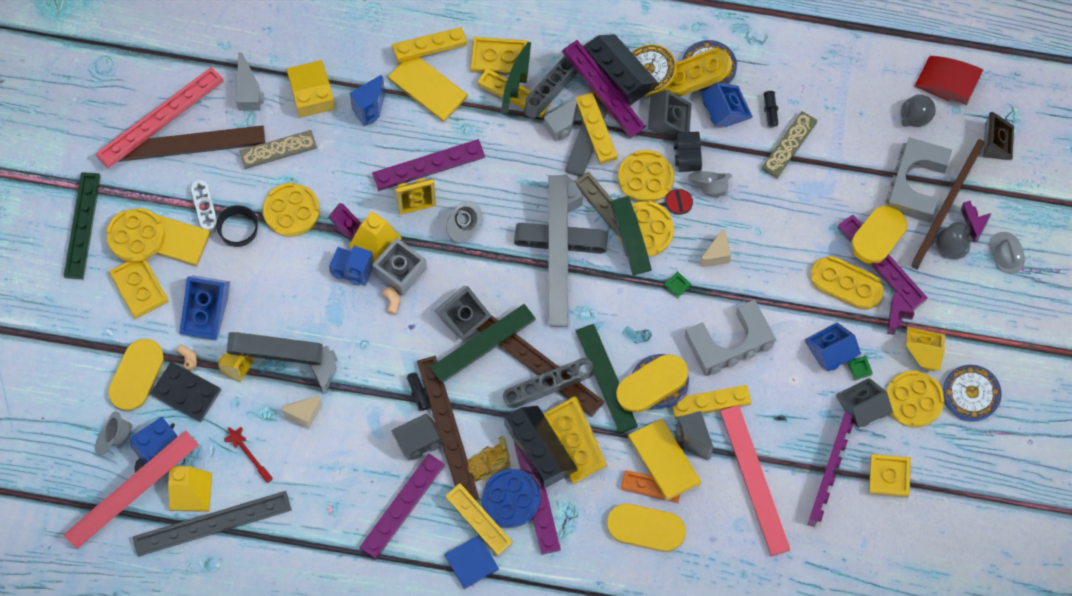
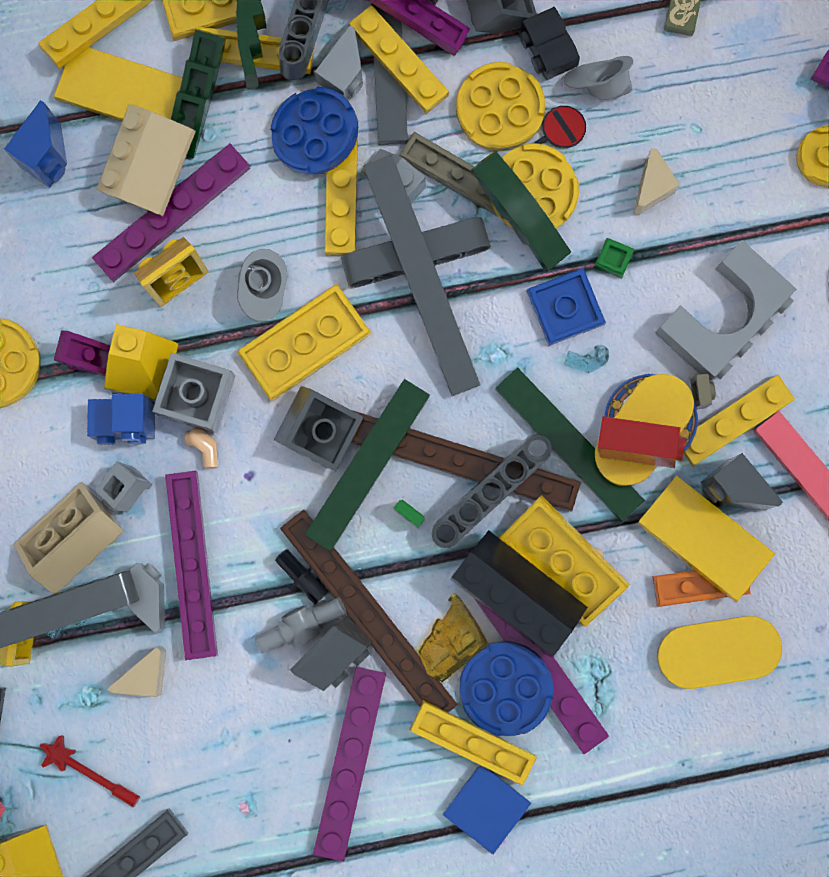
camera: 20 degrees left, 15 degrees up
none -> tan slope [13,482,124,594]
none -> light grey brick [95,461,153,513]
none -> tan slope [96,104,196,216]
none -> magenta plate [165,471,218,660]
none -> dark green slope [171,29,227,158]
none -> yellow tile [237,284,371,402]
none -> light grey pin [255,597,347,654]
none -> blue tile [270,87,359,175]
none -> yellow plate [325,137,358,256]
none -> green tile [394,499,425,529]
none -> blue tile [527,268,606,346]
none -> red brick [598,416,686,468]
none -> dark tan plate [690,374,716,409]

